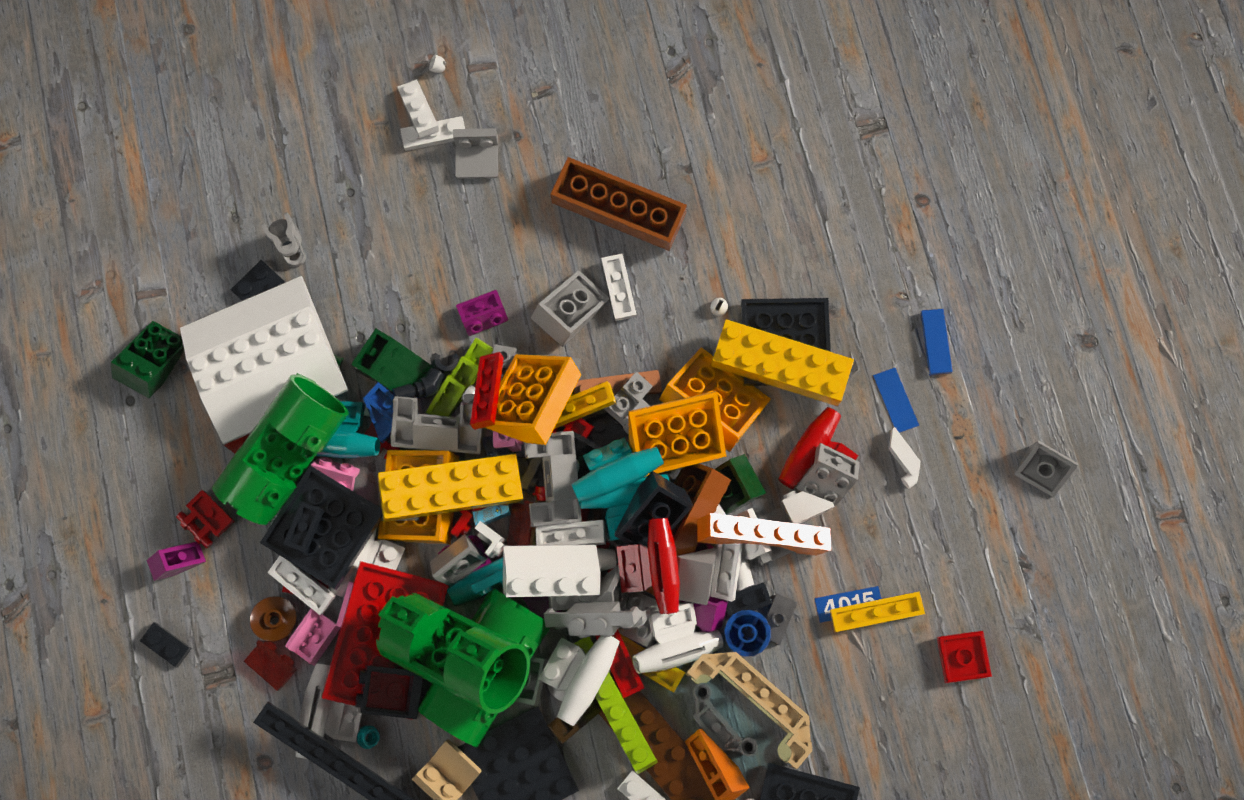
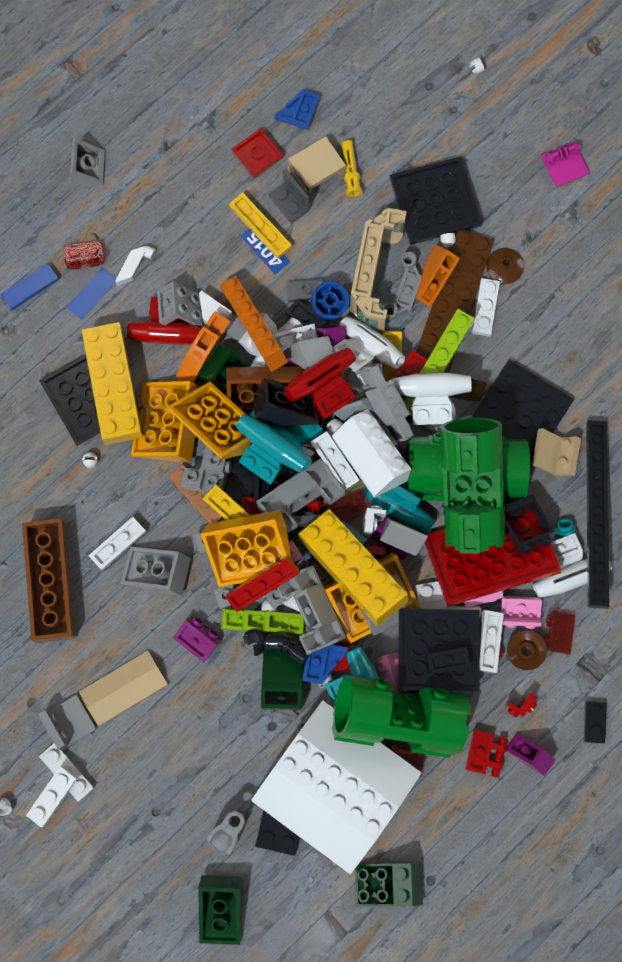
camera: 120 degrees left, 0 degrees up
none -> clear red bracket [64,240,105,270]
none -> tan slope [79,651,168,726]
none -> orange slope [175,311,231,383]
none -> dark green slope [198,875,243,945]
none -> dark grey bracket [269,169,310,224]
none -> blue wing [274,89,320,130]
none -> tan panel [287,136,346,194]
none -> yellow pin [341,140,363,197]
none -> red bracket [505,693,538,718]

